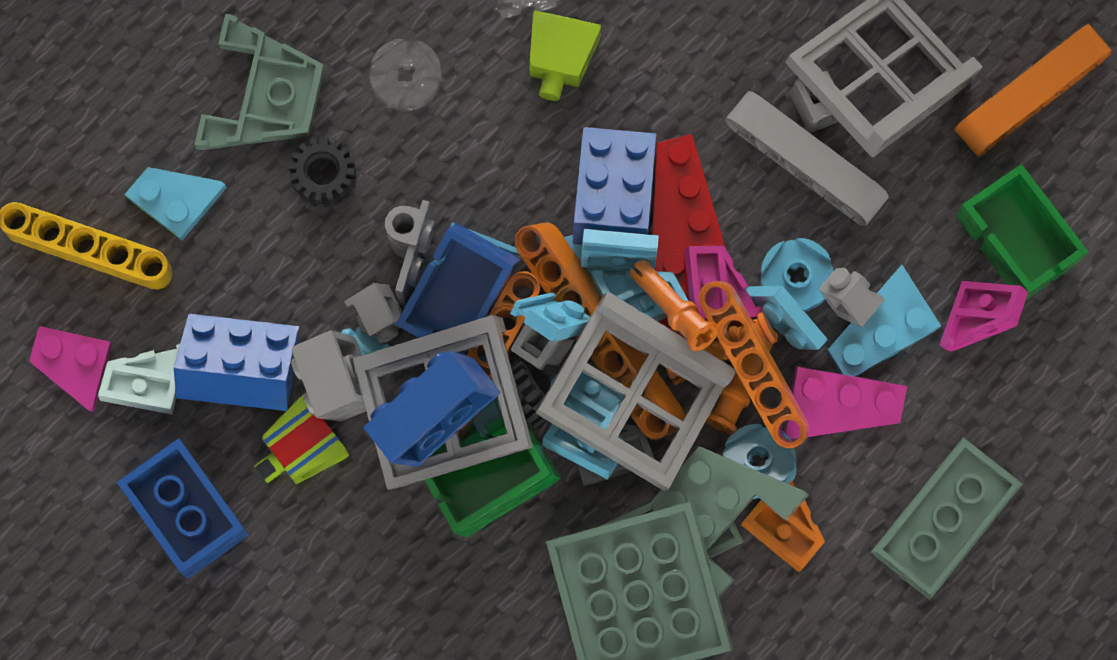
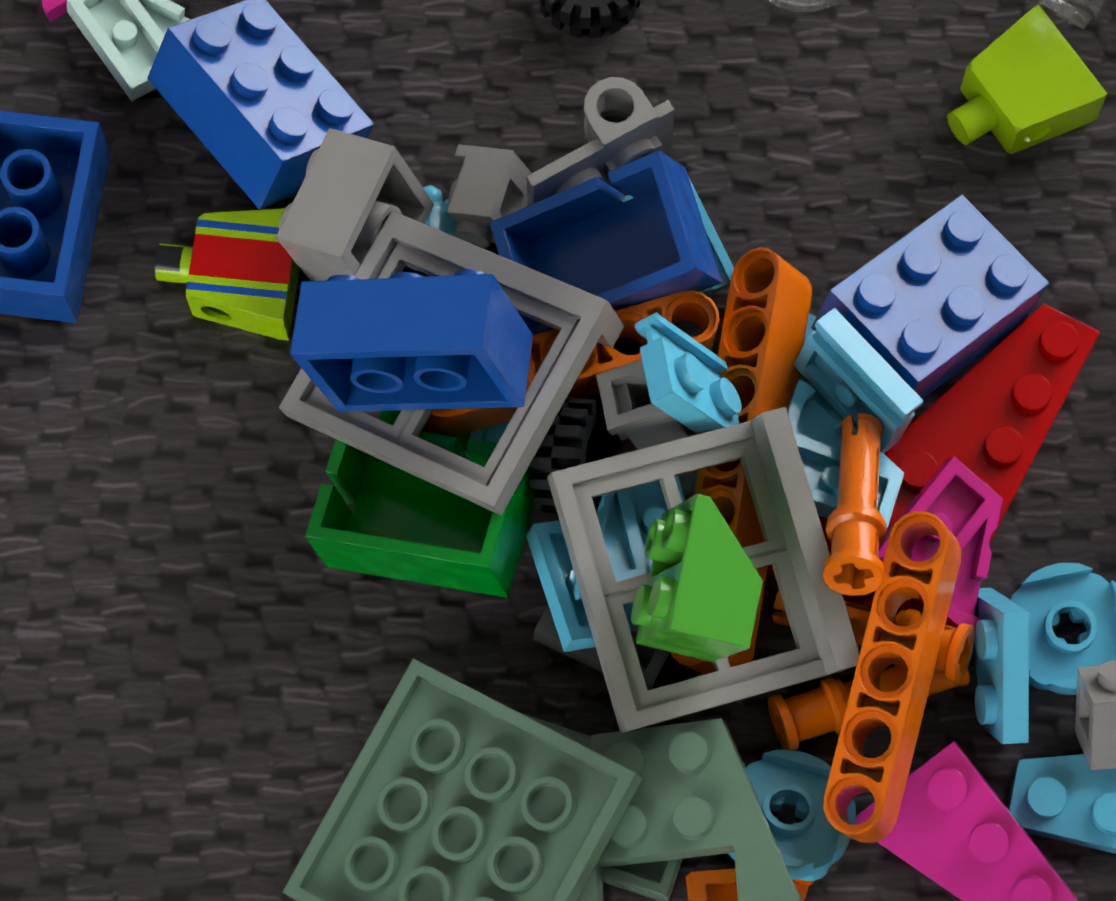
camera: 45 degrees right, 5 degrees down
none -> bright green slope [631,493,763,662]

